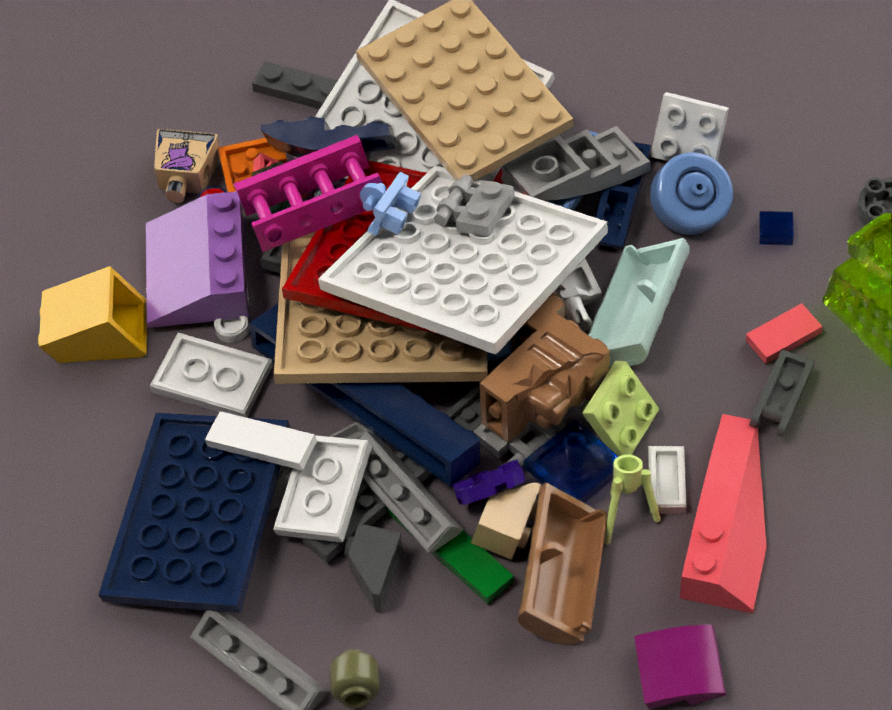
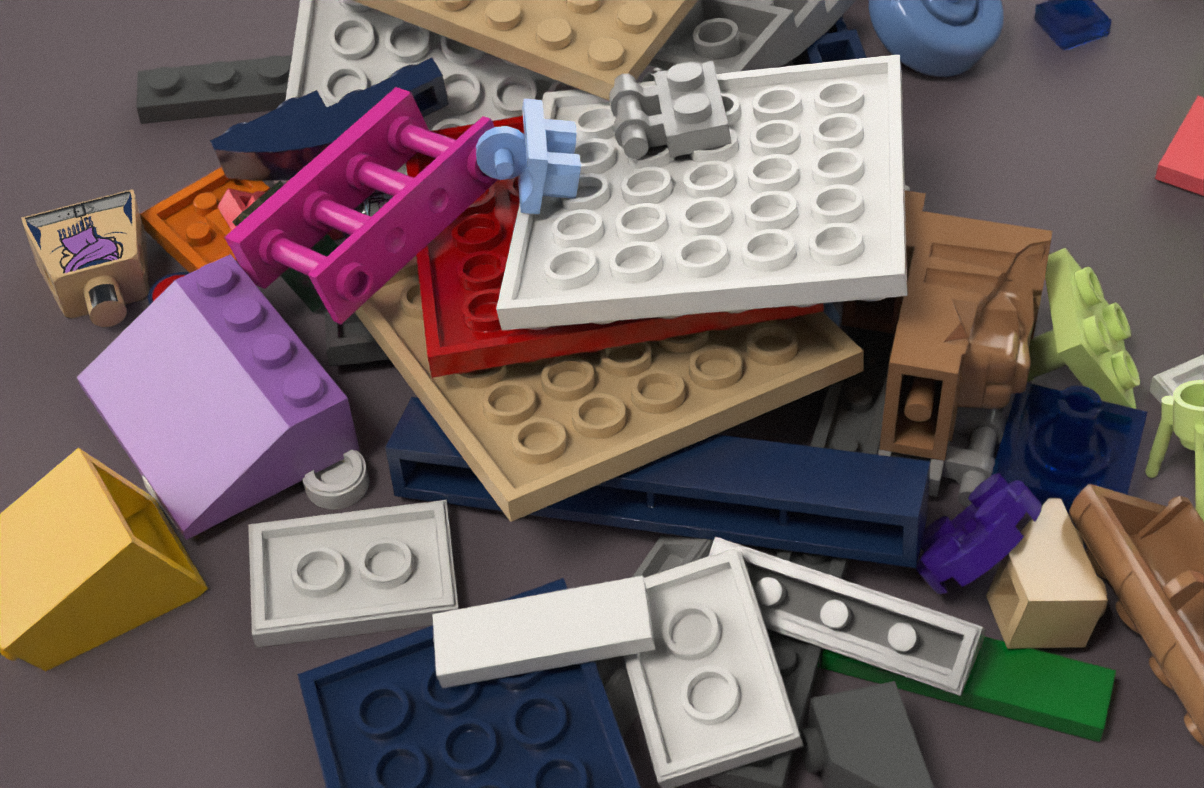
camera: 30 degrees left, 5 degrees down
light aqua container [588,238,690,367] -> none

